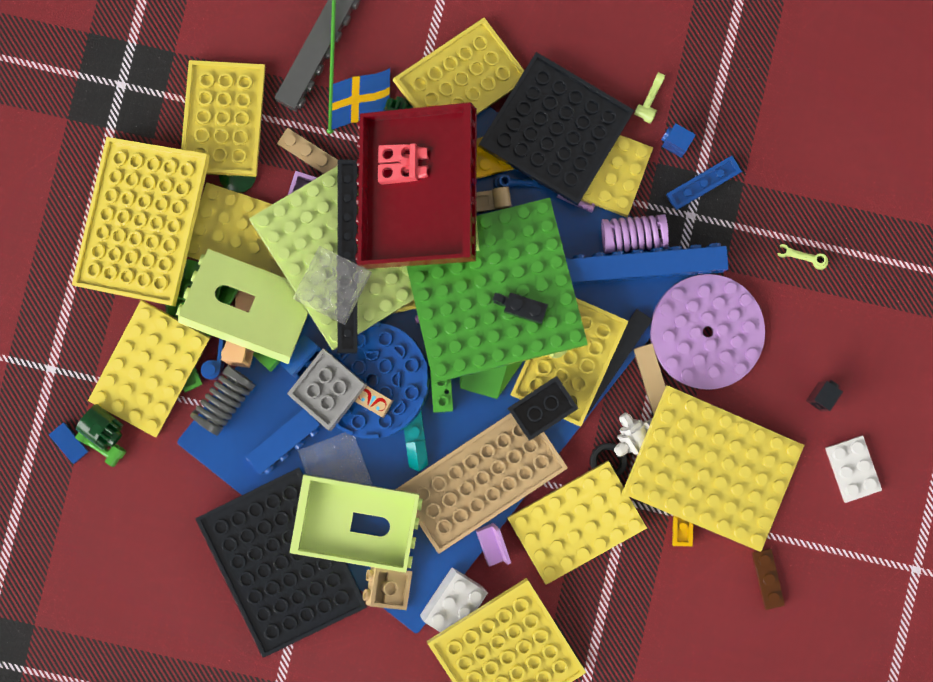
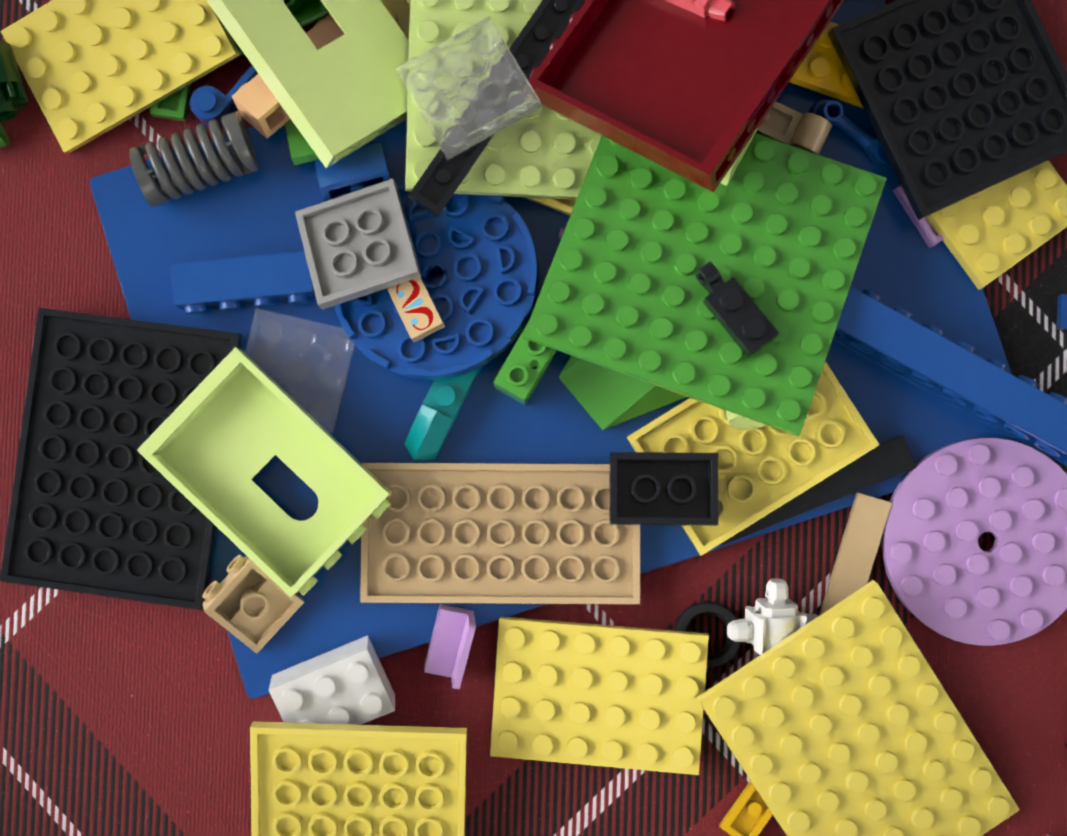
camera: 40 degrees right, 0 degrees up
lavender piece [601,214,669,254] -> none

